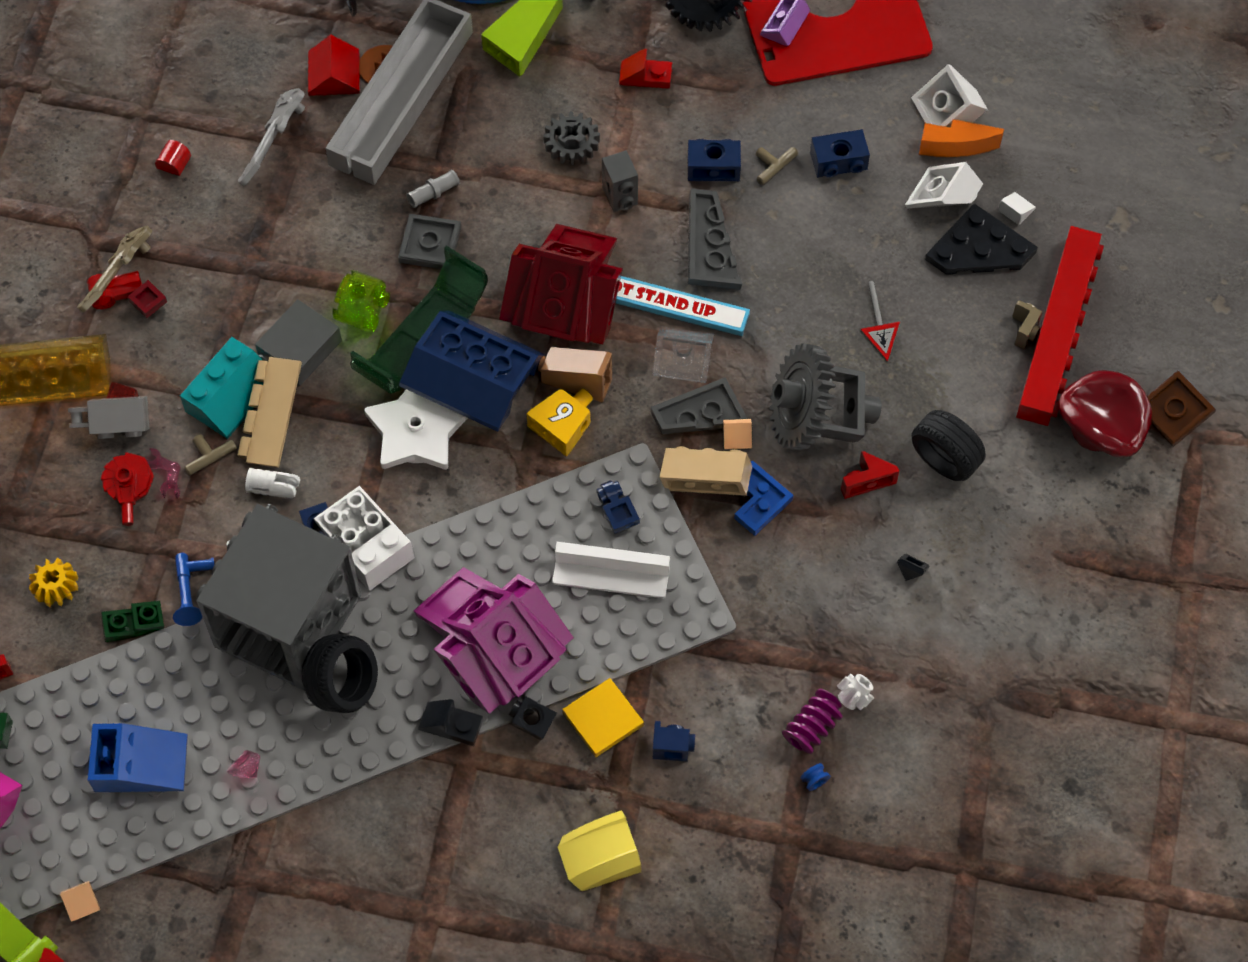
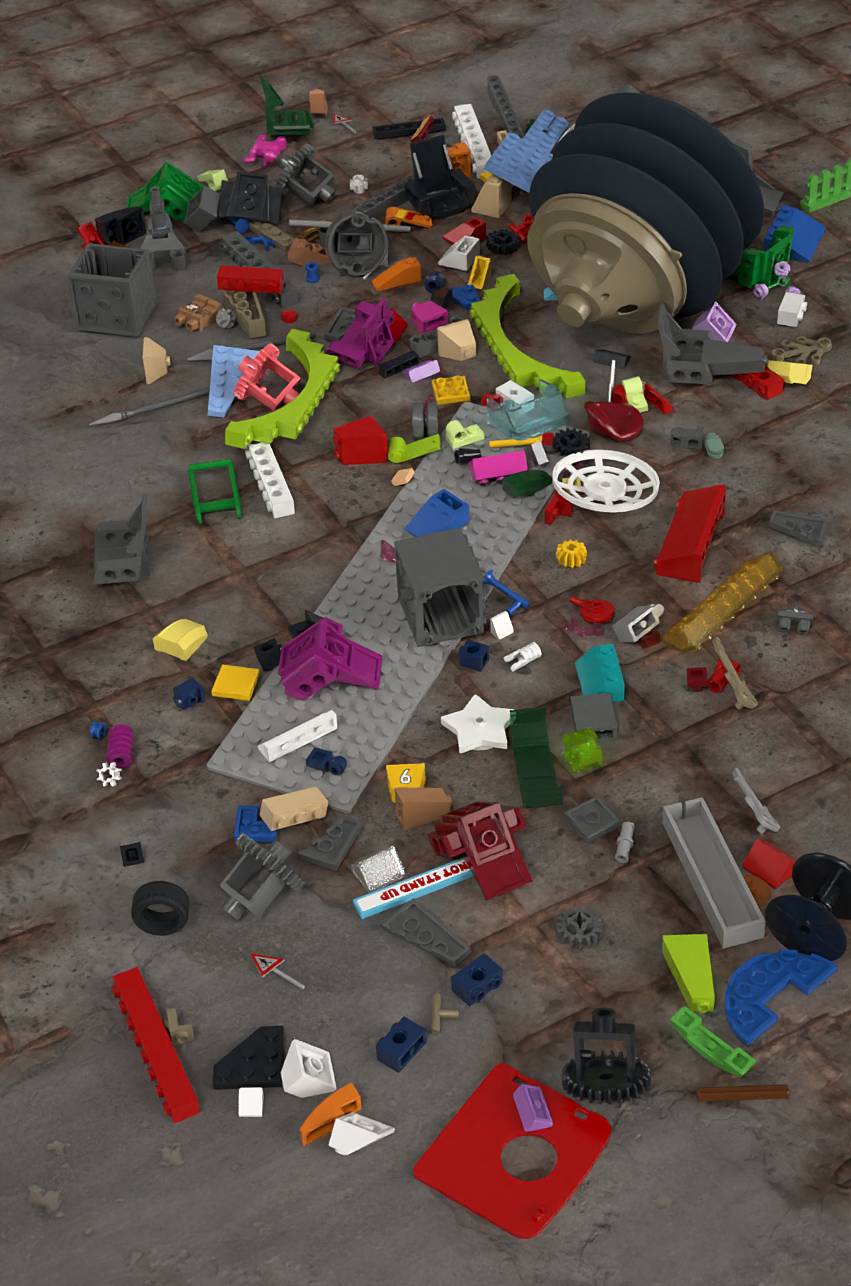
camera: 140 degrees right, 20 degrees down
dark green slope [101,601,164,642] -> none
red brick [155,140,191,176] -> none
dark tan piece [184,434,237,475] -> none
tan windscreen [237,357,302,468] -> none
black tyre [302,634,378,713] -> none
white slope [314,486,415,591] -> none
dark blue slope [399,311,546,432] -> none
dark grey brick [602,150,638,212] -> none
red slope [619,49,672,89] -> none
light nougat tile [723,419,752,449] -> none
red slope [841,451,899,499] -> none
dark red piece [1059,370,1152,458] -> none
reddish brown plate [1147,371,1216,447] -> none

